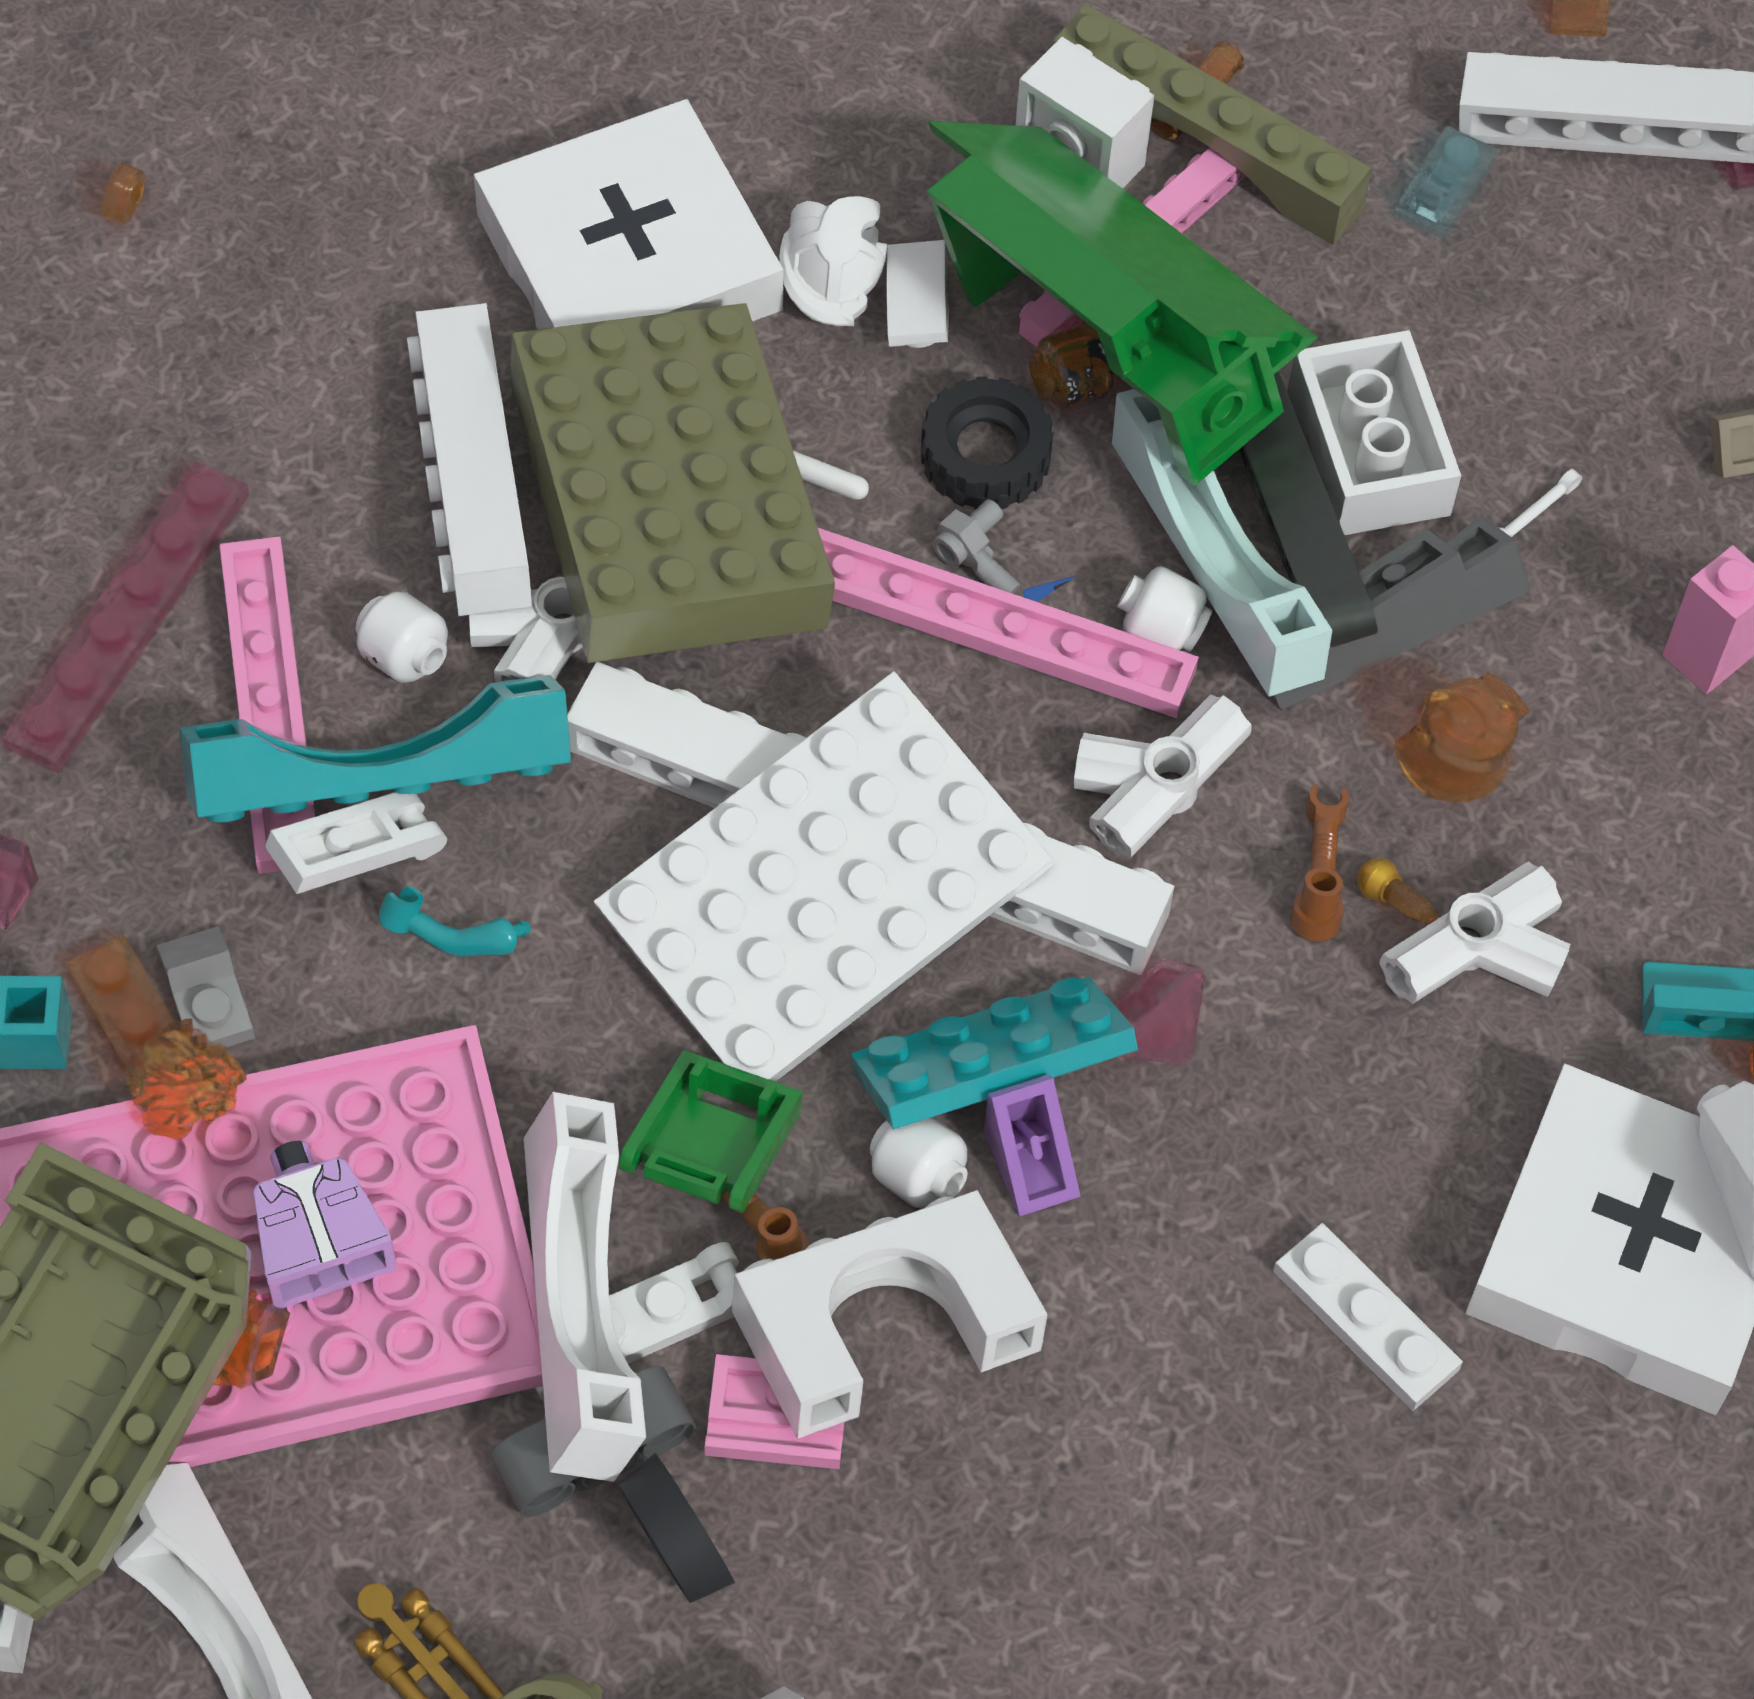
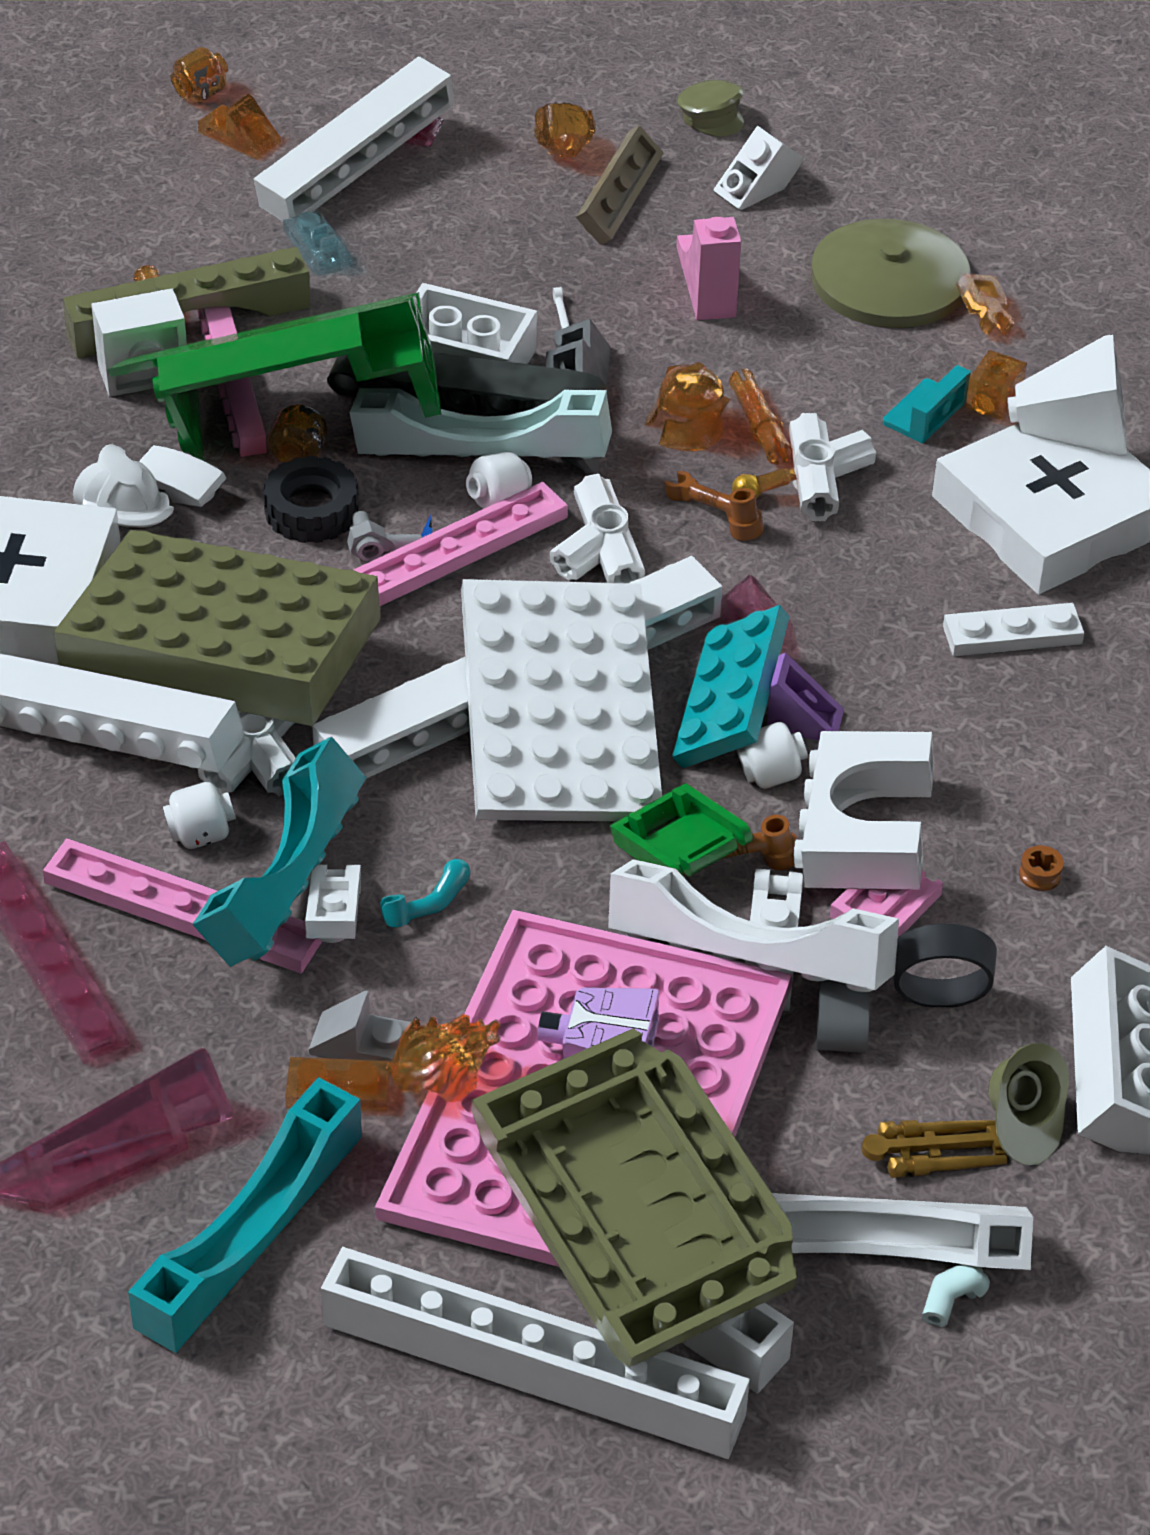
camera: 55 degrees left, 15 degrees down
none -> clear orange pin [729,368,793,465]
none -> dark orange bush [1019,845,1064,891]

